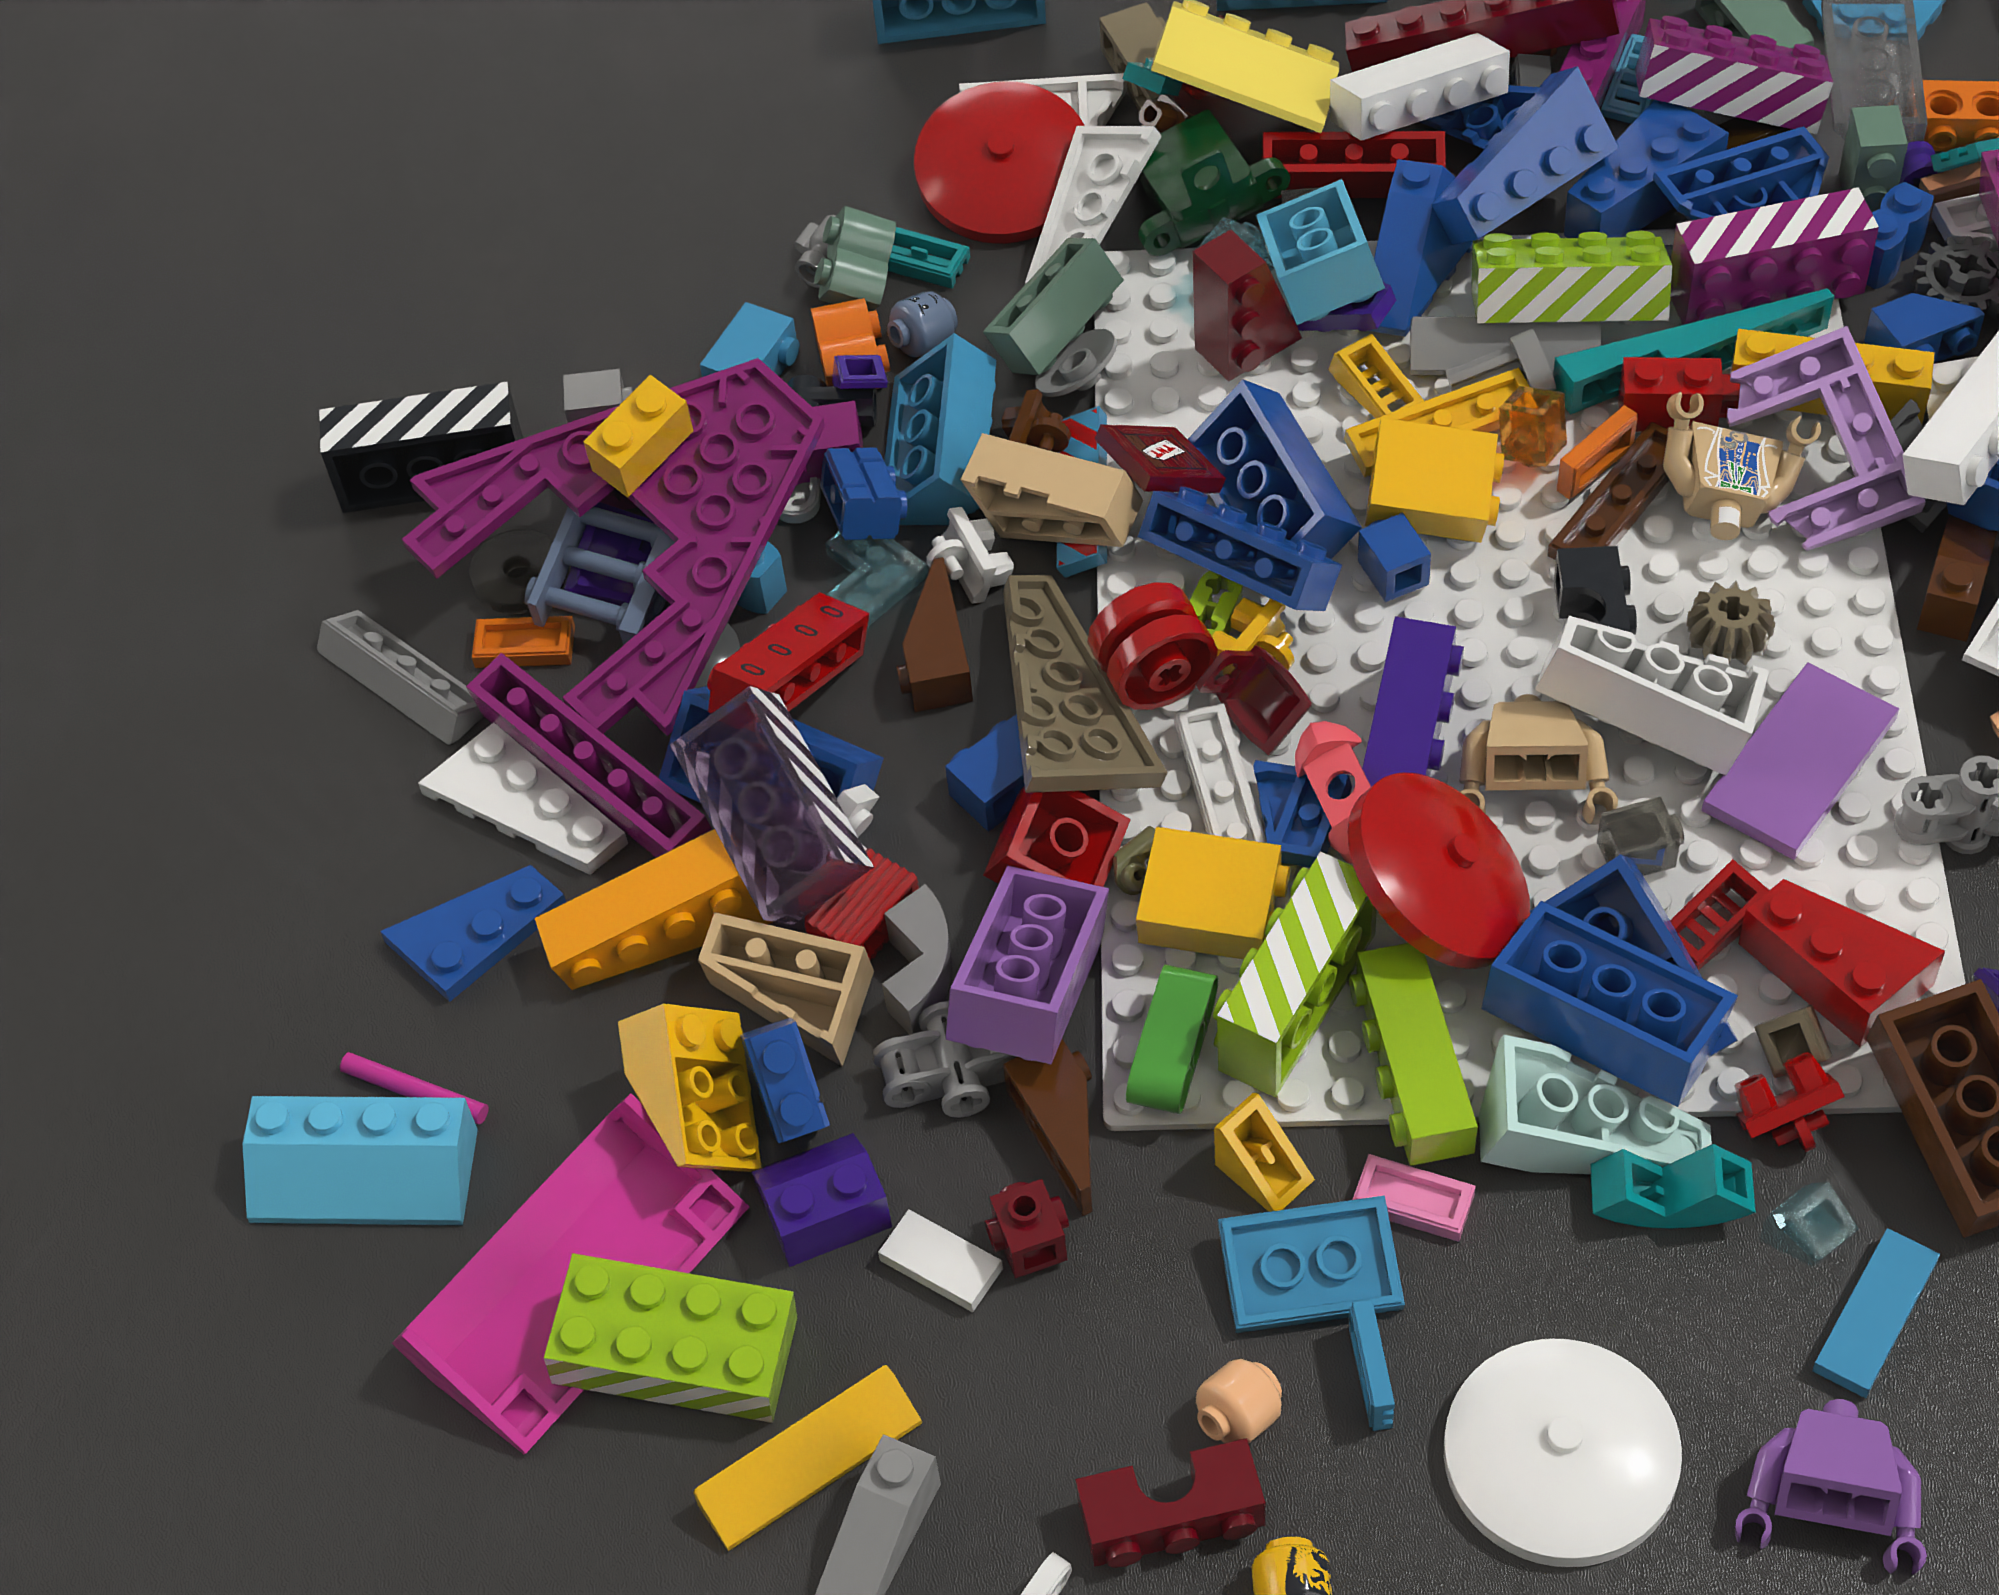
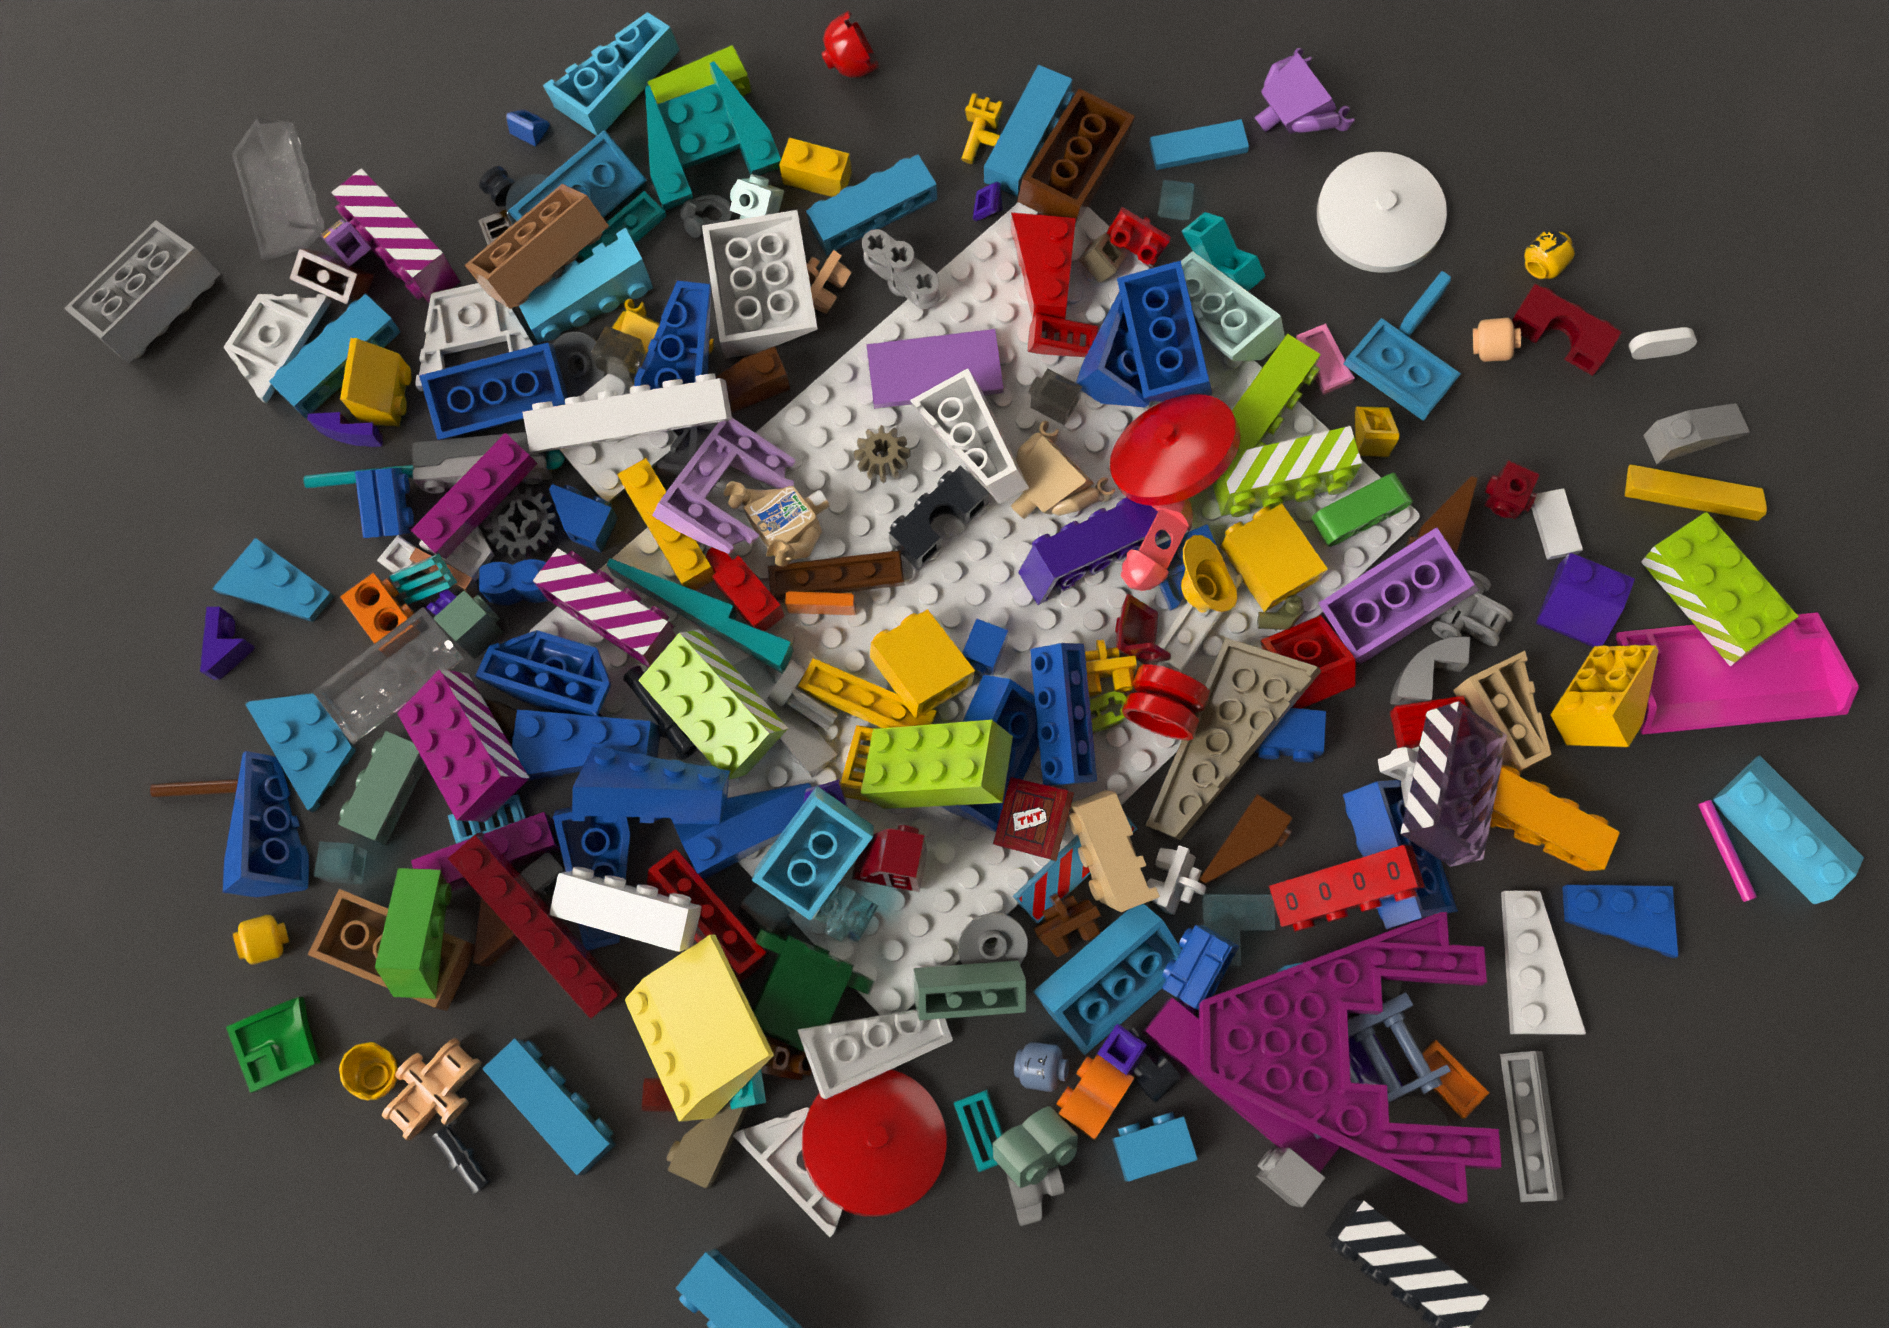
camera: 135 degrees left, 20 degrees up
magenta brick [466,653,712,858] -> none
yellow brick [583,375,694,497] -> none
blue brick [740,1018,830,1143] -> none
clear orange brick [1498,386,1567,467] -> none
none -> lime brick [861,720,1013,809]
none -> yellow piece [1181,535,1237,613]

